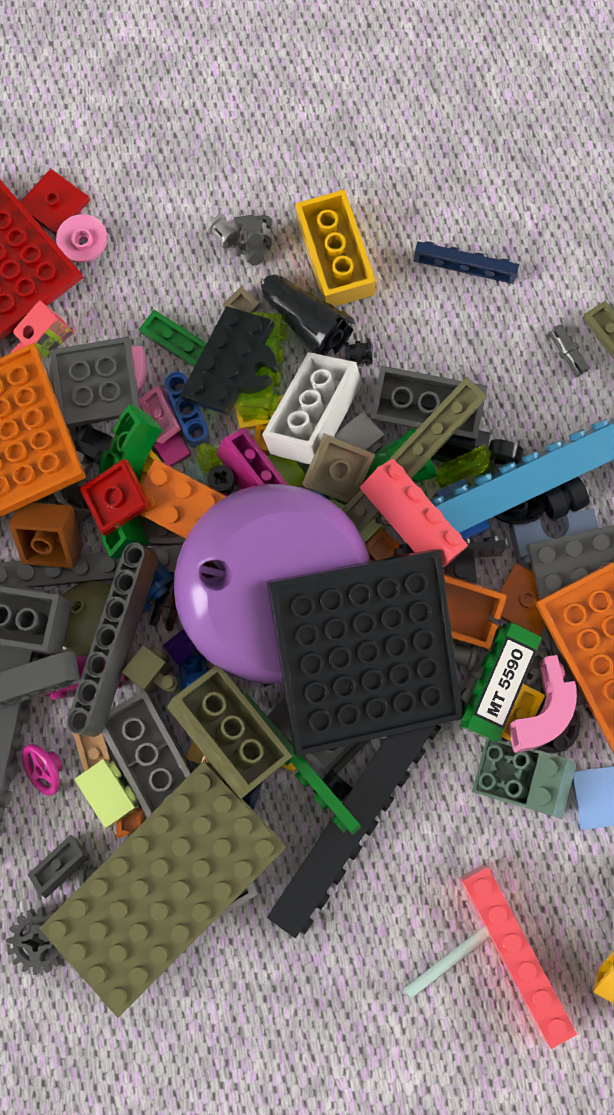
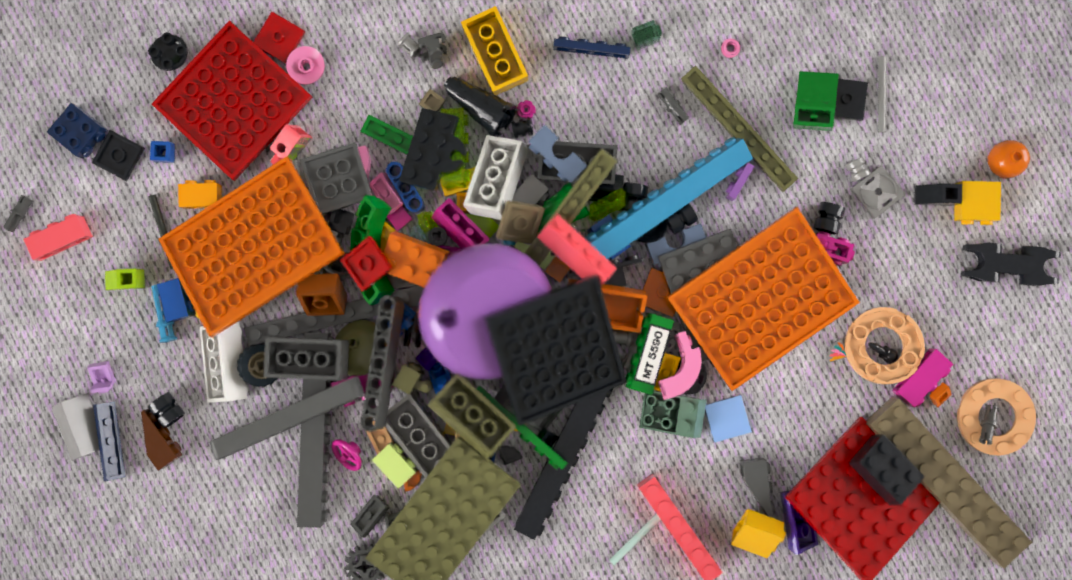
camera: 15 degrees left, 10 degrees up
none -> black tile [499,445,523,465]
none -> dark pink plate [517,100,536,119]
none -> sand blue arch [528,124,587,182]
none -> clear green brick [631,20,662,50]

